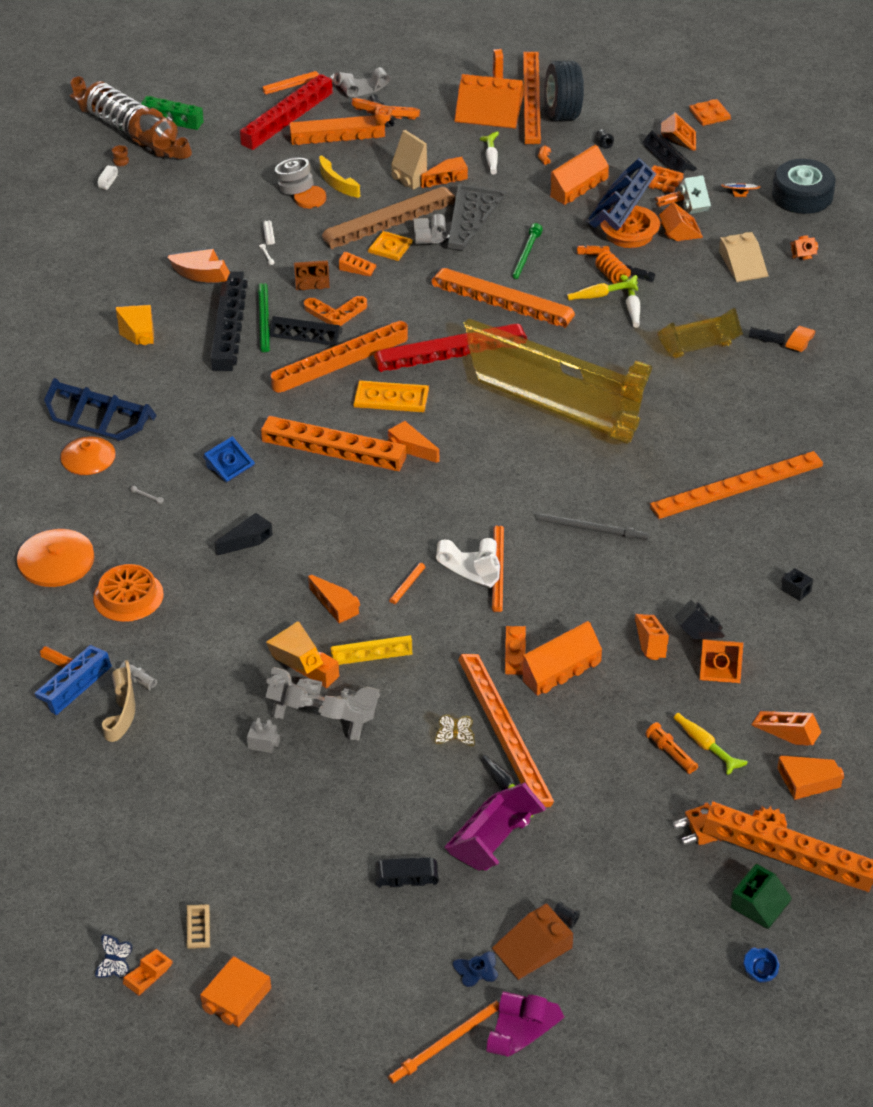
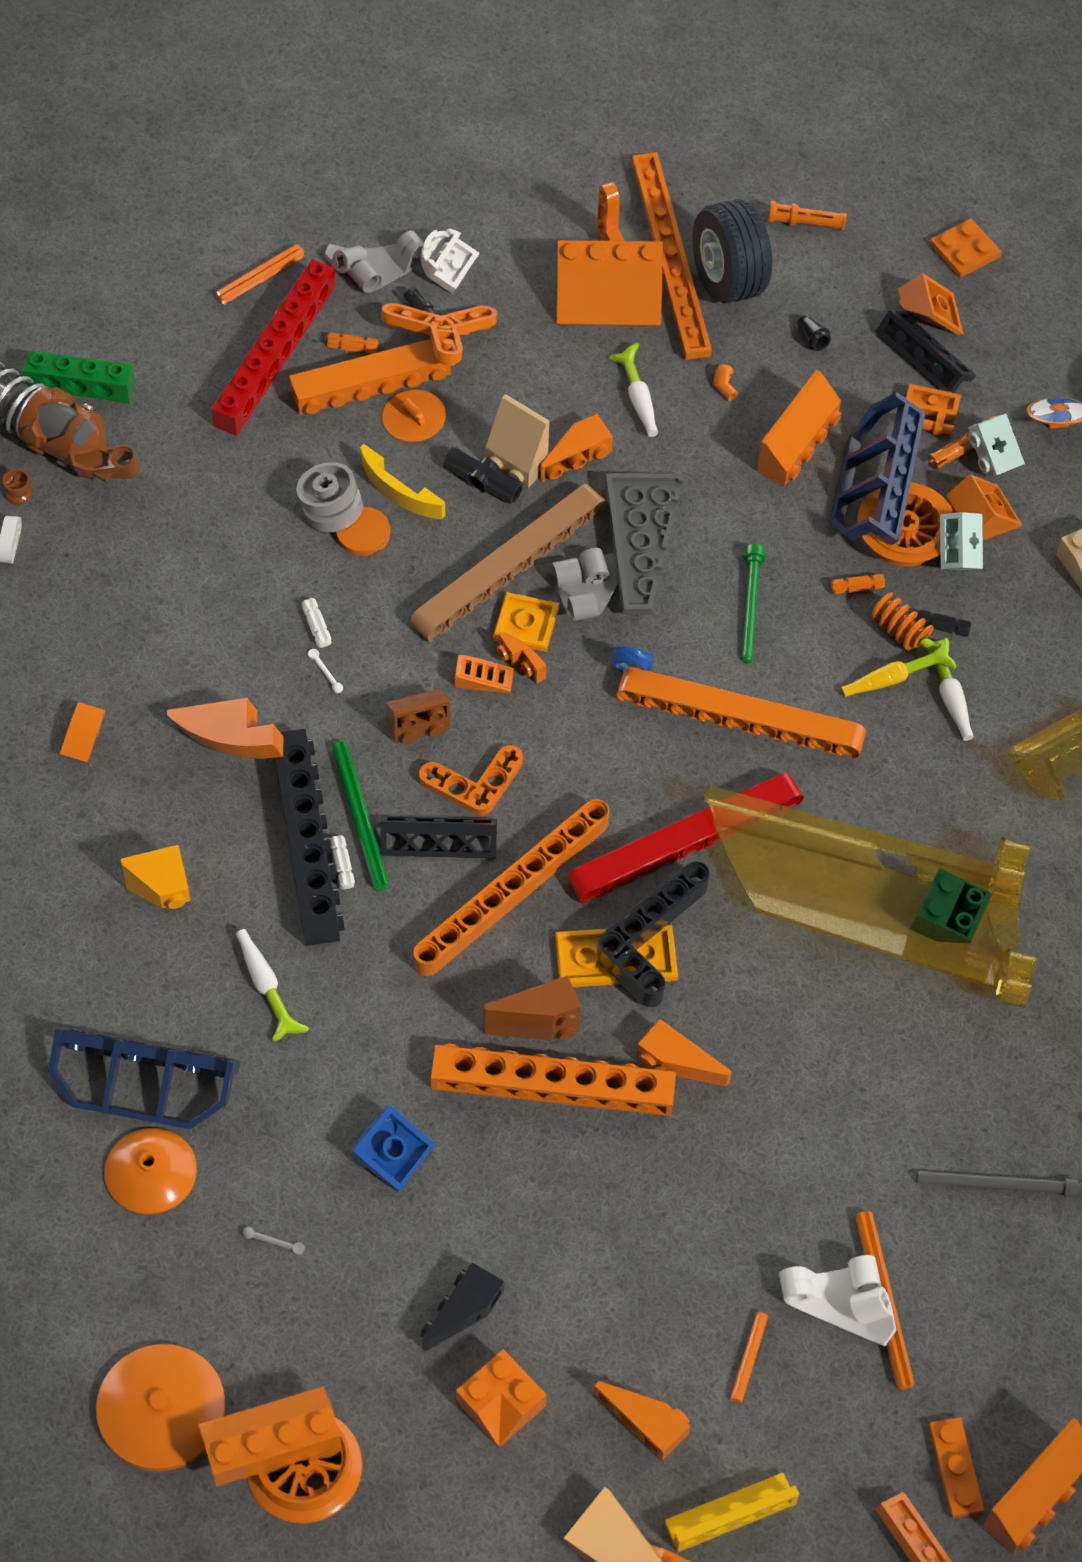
camera: 15 degrees left, 15 degrees up
none -> orange slope [60,702,106,763]
none -> orange slope [199,1386,342,1487]
none -> piece [235,929,309,1041]
none -> orange axle [327,332,379,354]
none -> white axle [330,835,355,890]
none -> orange shield [382,390,446,442]
none -> white slope [421,229,479,294]
none -> black piece [444,446,523,504]
none -> orange slope [456,1349,547,1448]
none -> dark orange slope [483,976,581,1040]
none -> orange slope [497,632,546,684]
none -> black beam [597,861,710,1007]
none -> blue piece [611,646,654,673]
none -> orange pin [768,200,847,230]
none -> dark green slope [909,867,993,944]
none -> light aqua brick [940,512,983,570]

